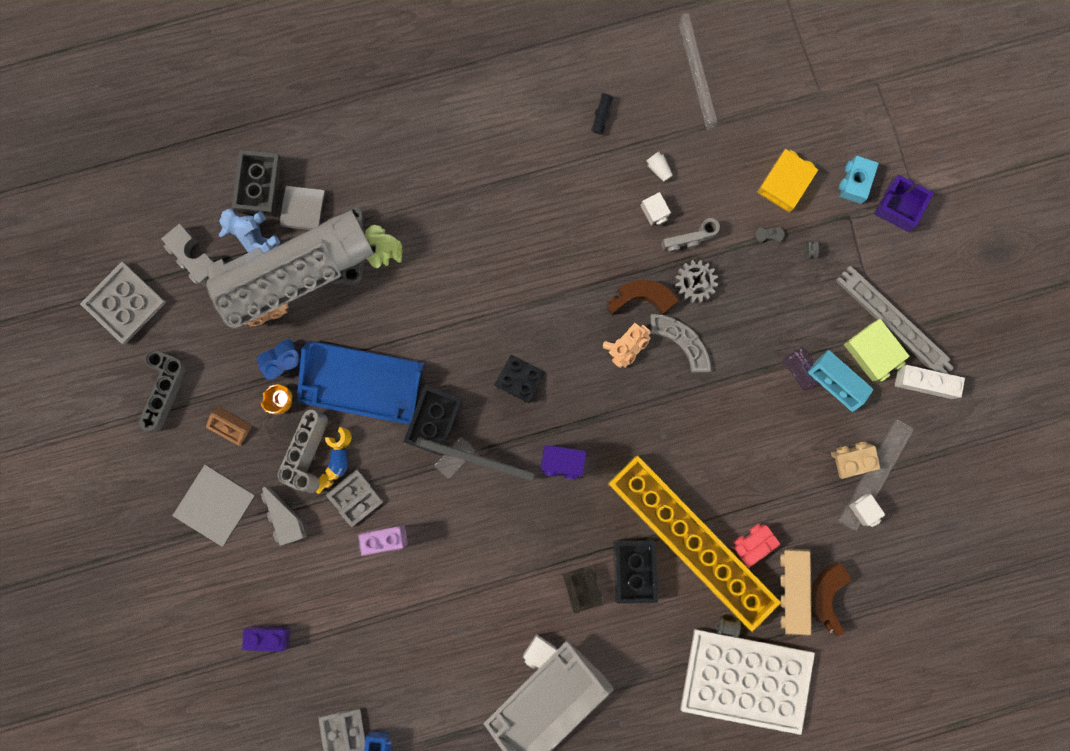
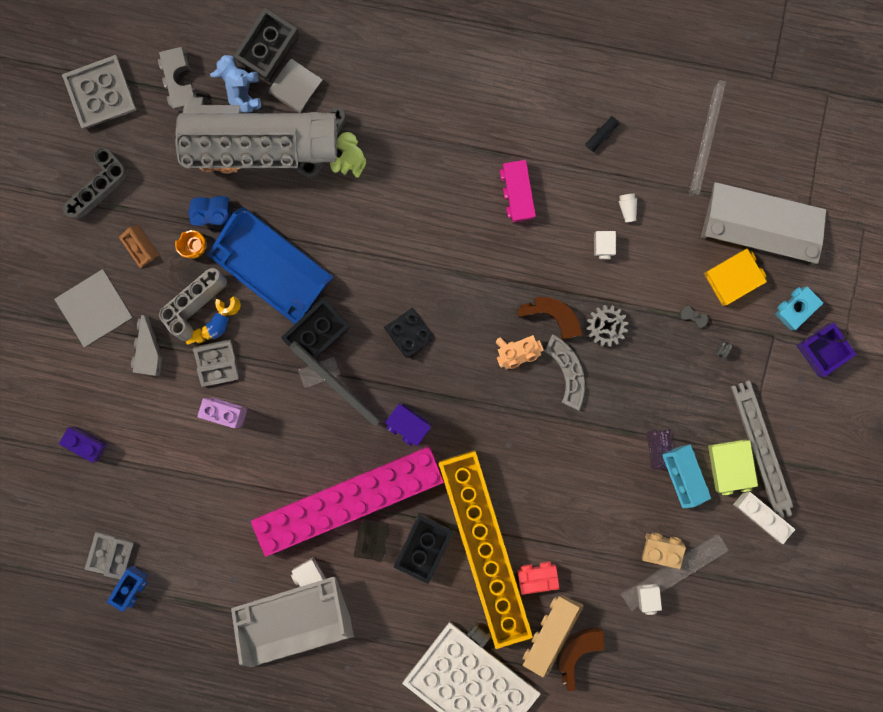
camera: 35 degrees right, 5 degrees up
light grey plate [661,218,720,252] -> none
none -> dark pink brick [250,446,444,557]
none -> dark pink brick [499,160,536,223]
none -> light grey slope [701,182,826,265]

